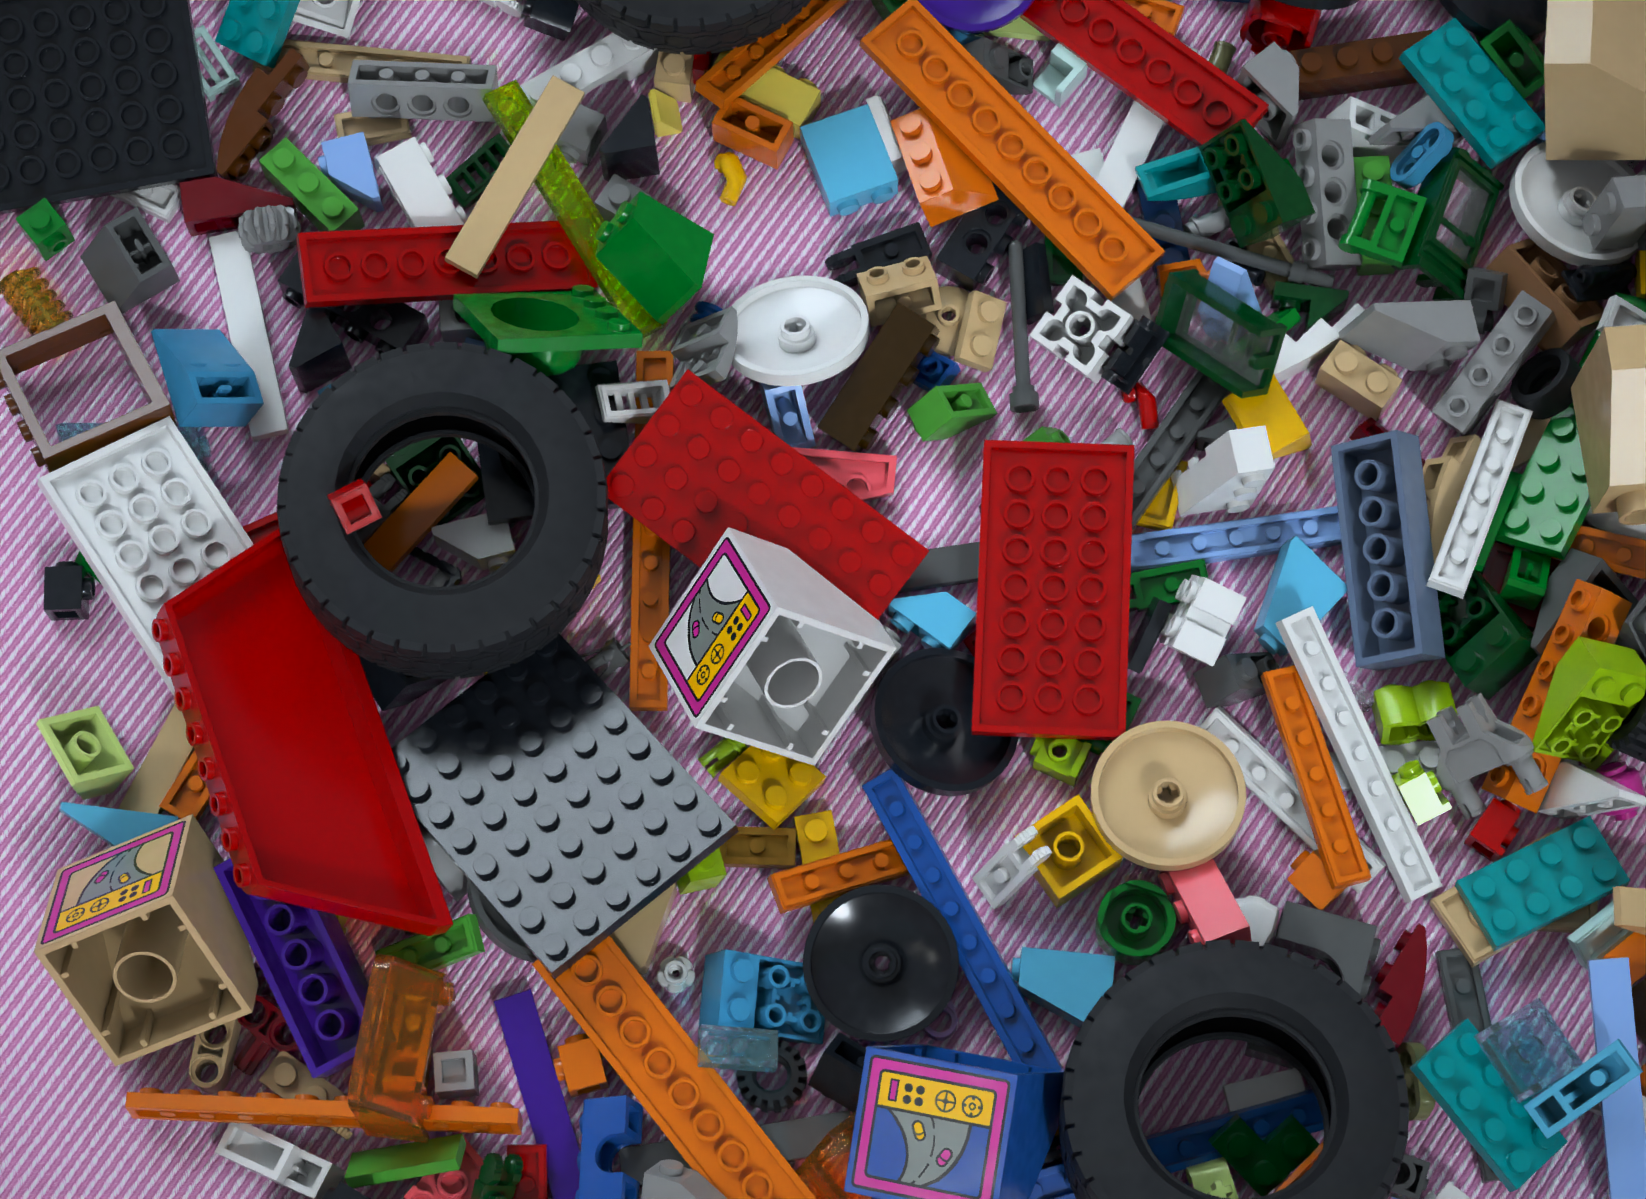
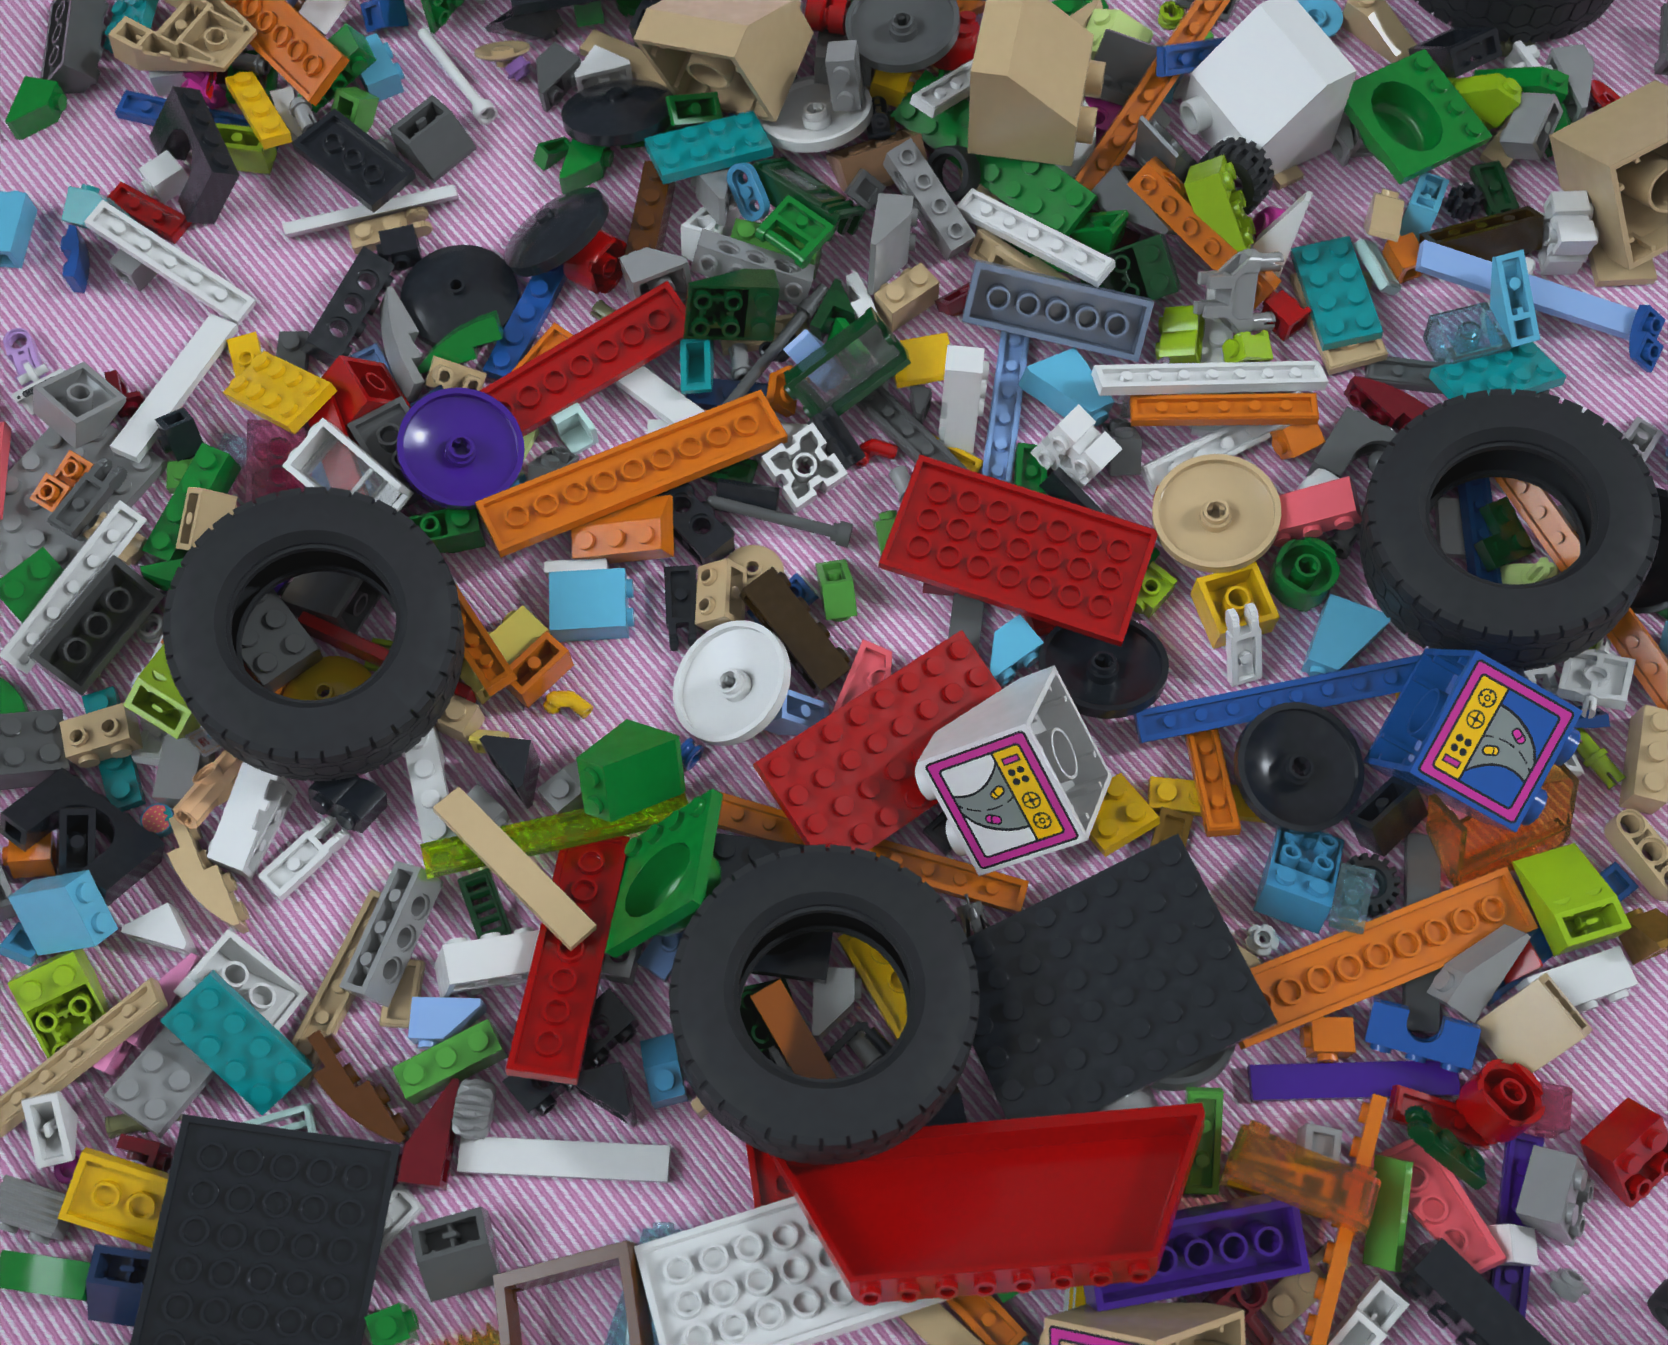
camera: 75 degrees left, 5 degrees down
dark azure slope [151,329,264,427] -> none
red slope [327,479,382,535] -> none
white slope [595,379,670,424] -> none
light grey slope [669,306,738,392] -> none
lime pin [698,737,747,778] -> none
tan plate [953,290,1007,373] -> none

